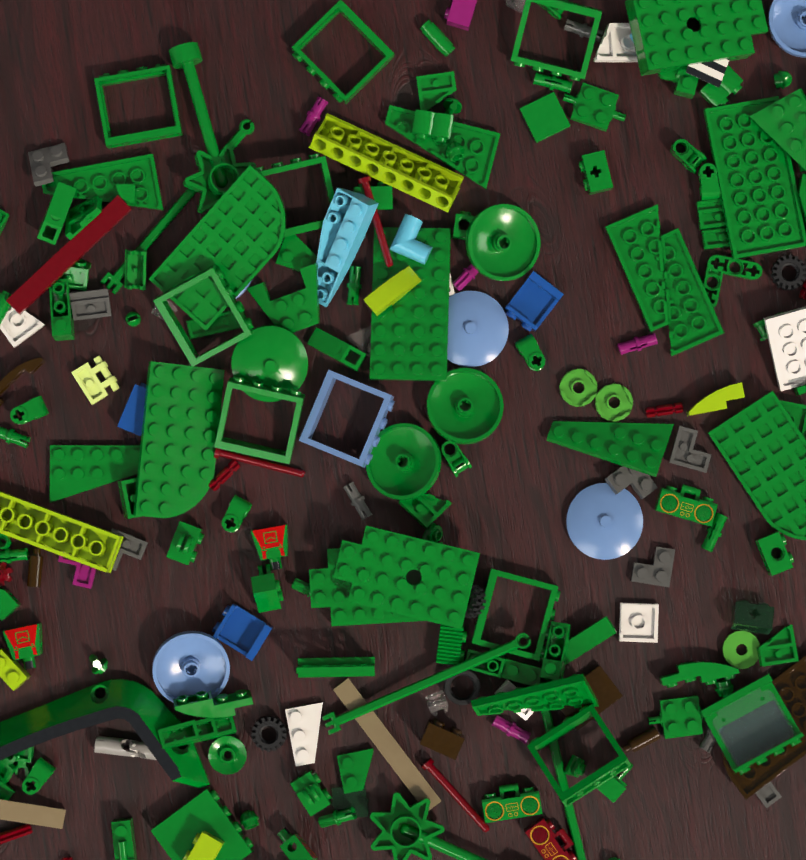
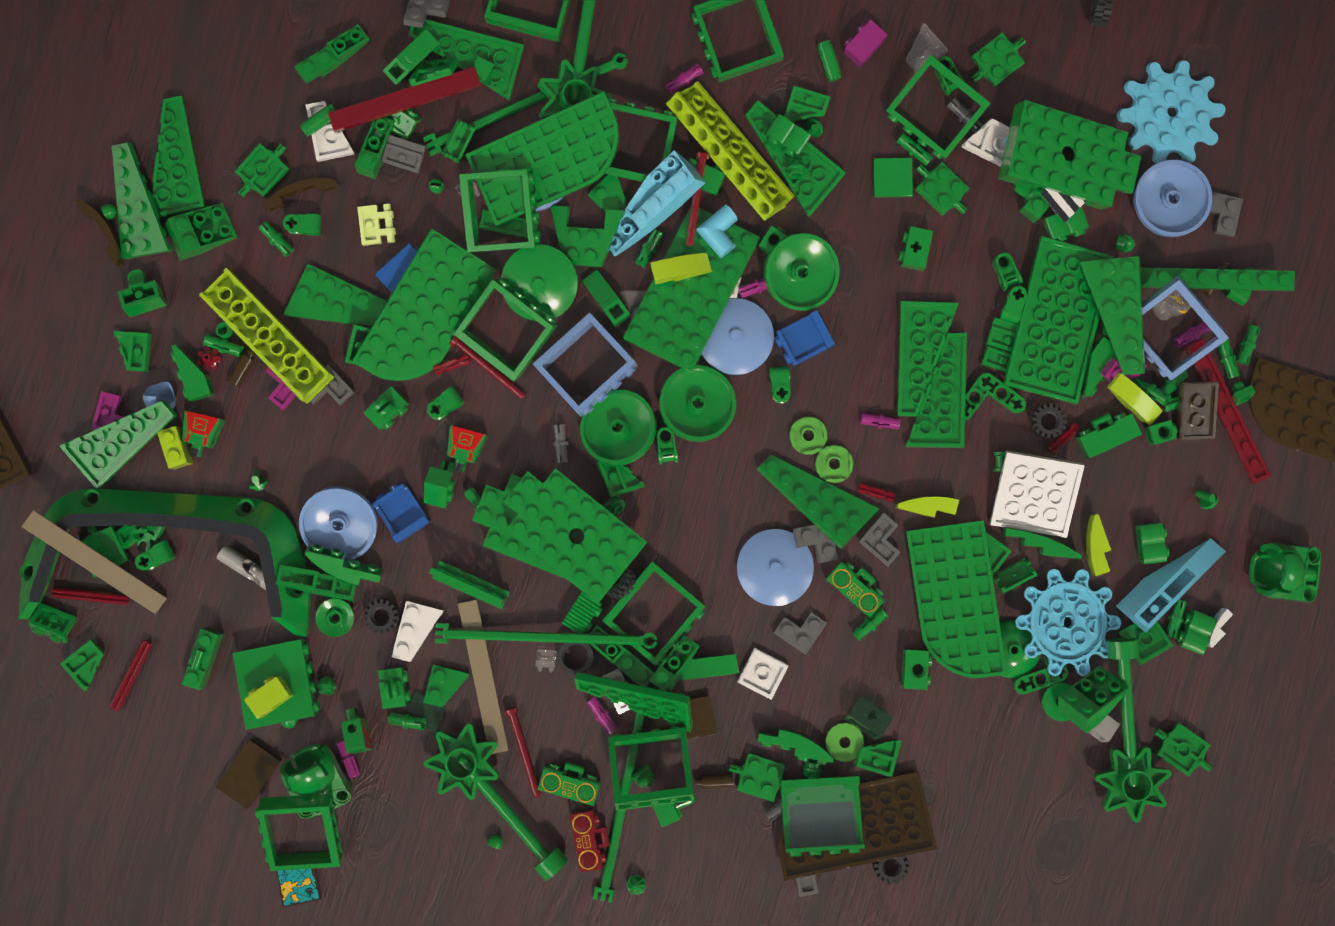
camera: 30 degrees right, 0 degrees up
dark brown piece [419,718,465,760] -> none

